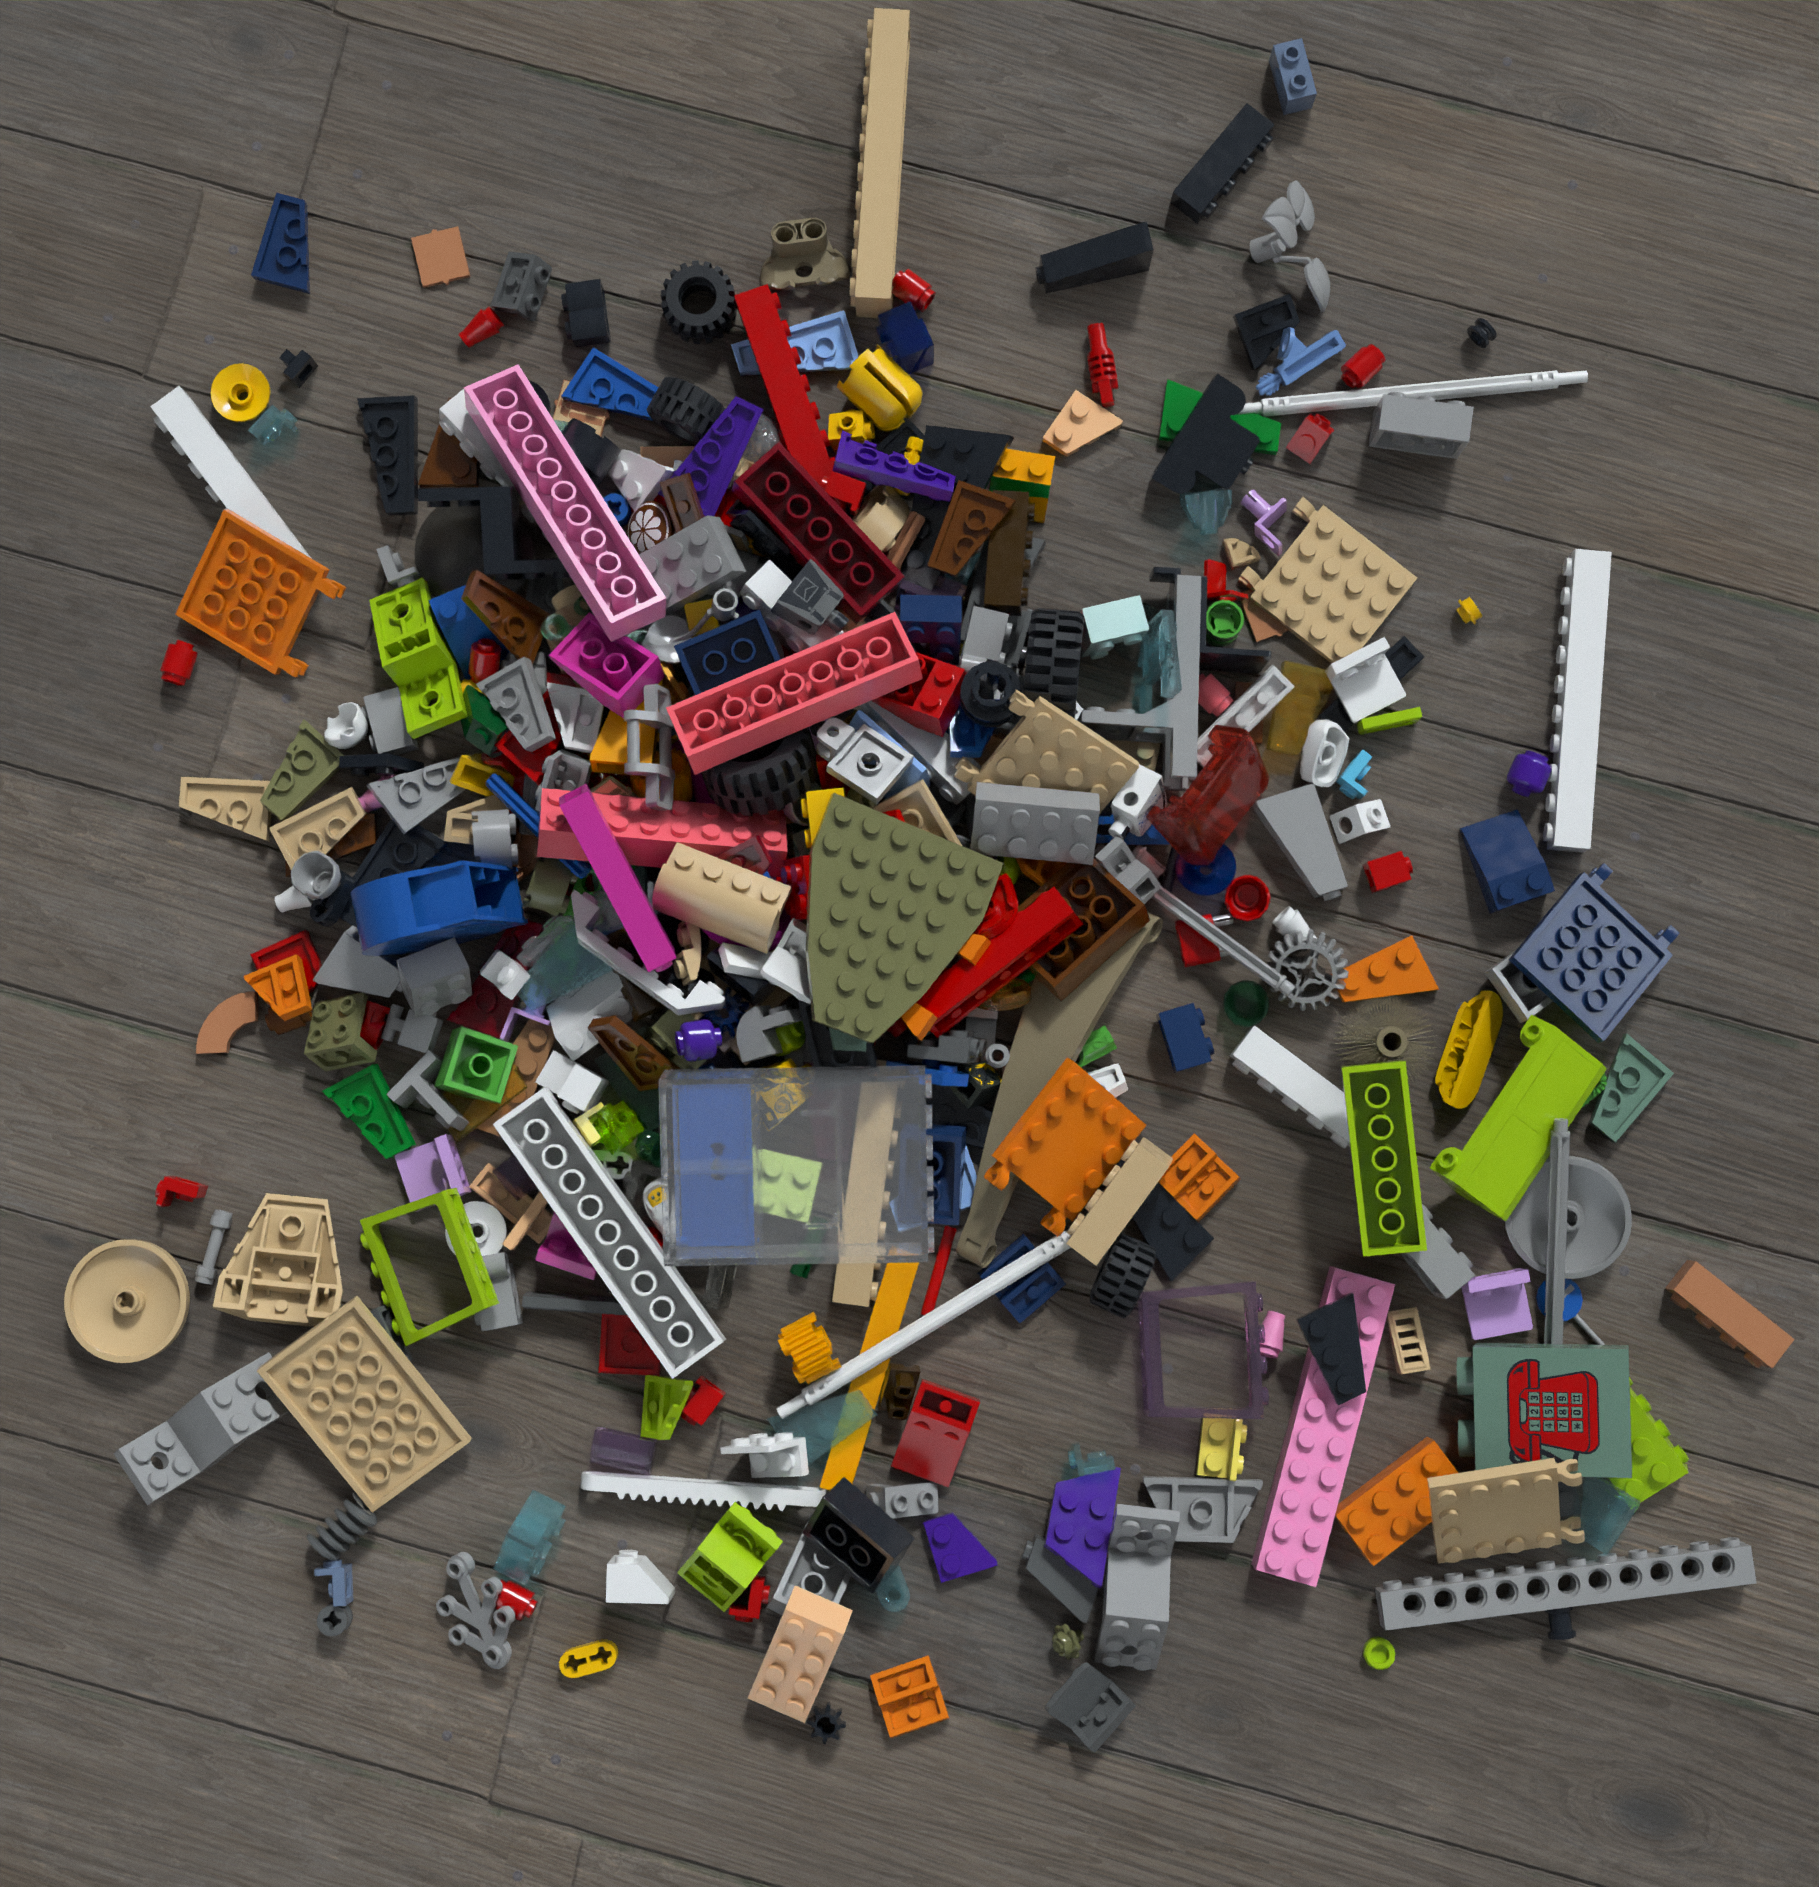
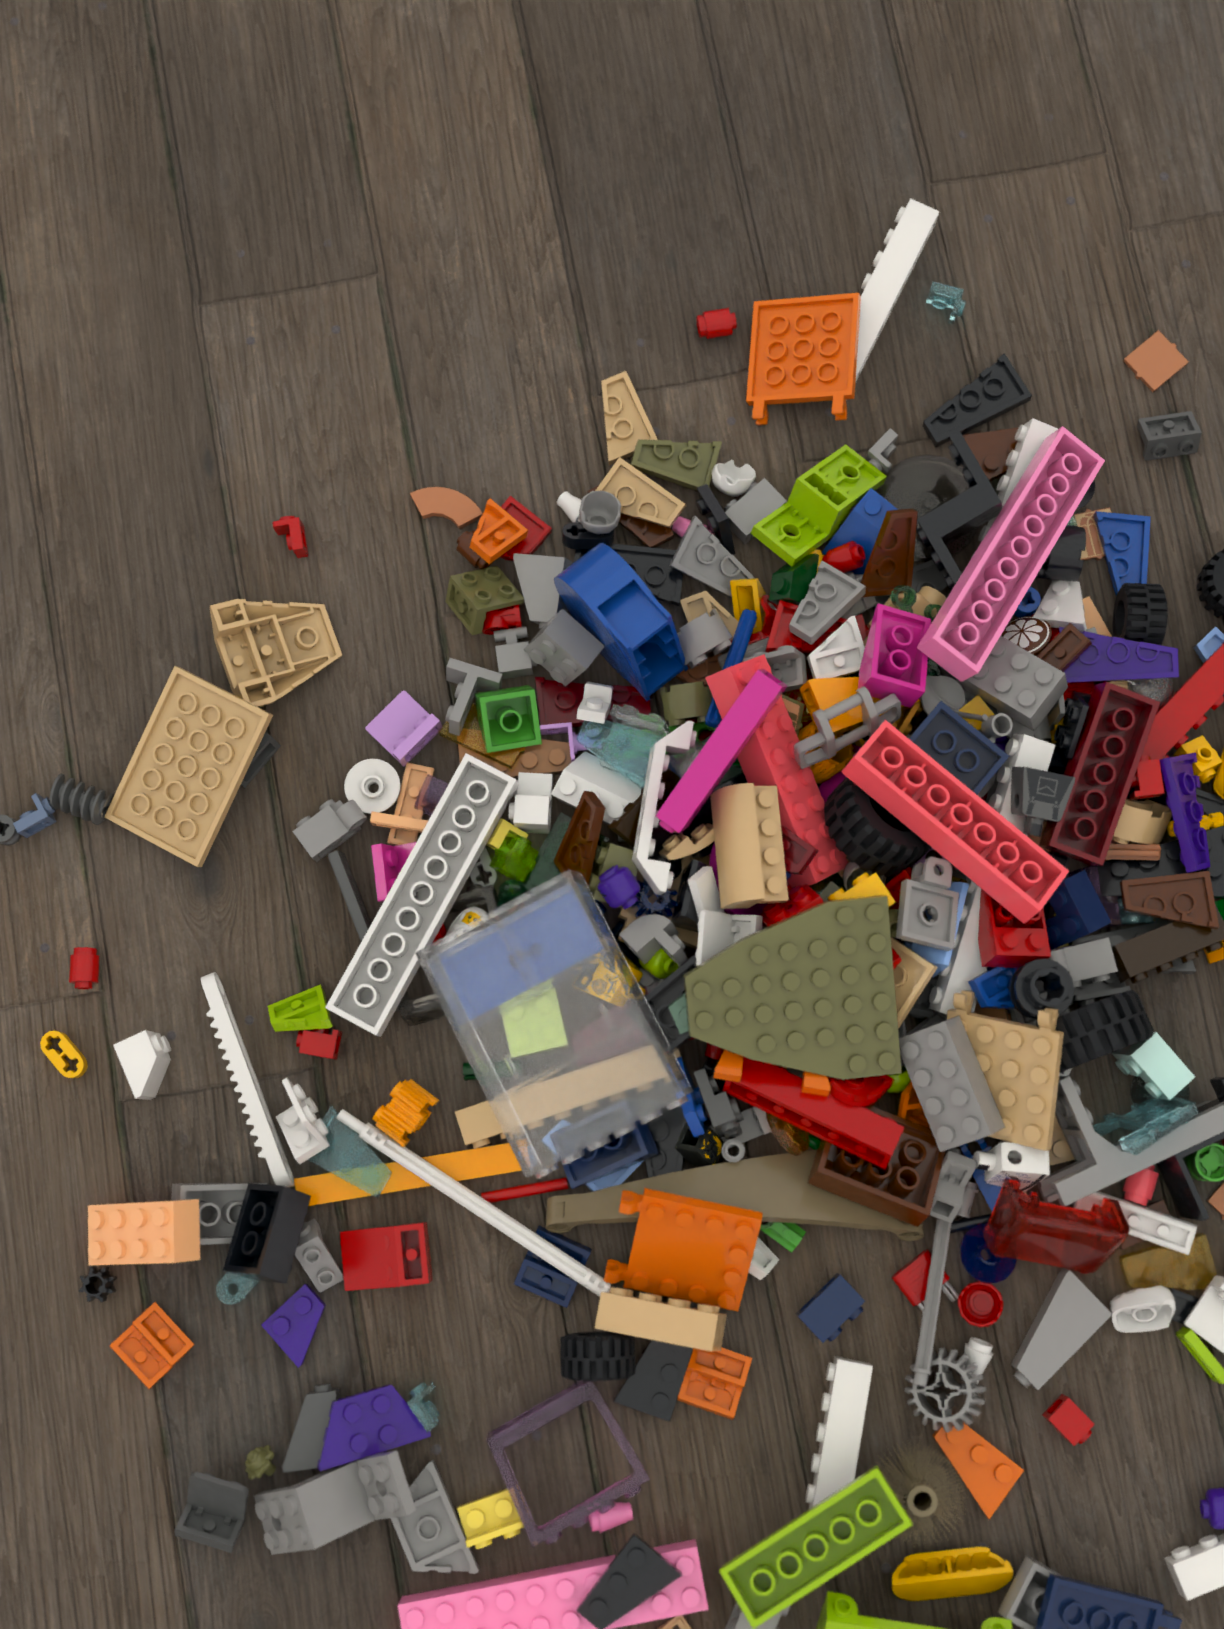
camera: 60 degrees right, 5 degrees down
tan dish [64,1239,190,1363] -> none
light grey bracket [113,1352,290,1506] -> none
light grey bar [195,1209,233,1285] -> none
yellow dish [211,363,270,422] -> none
dark blue wing [251,193,310,294] -> none
black tile [279,349,318,388] -> none
green wing [322,1064,416,1159] -> none
lime windscreen [360,1188,499,1346] -> none
light grey plant [436,1552,515,1669] -> none
red cone [459,306,504,348] -> none
clear light blue brick [493,1490,566,1585] -> none
black brick [561,279,611,348] -> none
clear purple brick [590,1426,658,1476] -> none
red tile [598,1314,661,1376] -> none
lime bracket [677,1502,783,1612] -> none
red bracket [728,1575,771,1622] -> none
dark brown hips [878,1363,921,1420] -> none
clear green hair [1223,980,1269,1027] -> none
white bracket [1330,799,1390,844] -> none
medium azure bracket [1336,749,1372,800] -> none
dark blue slope [1460,809,1555,914] -> none

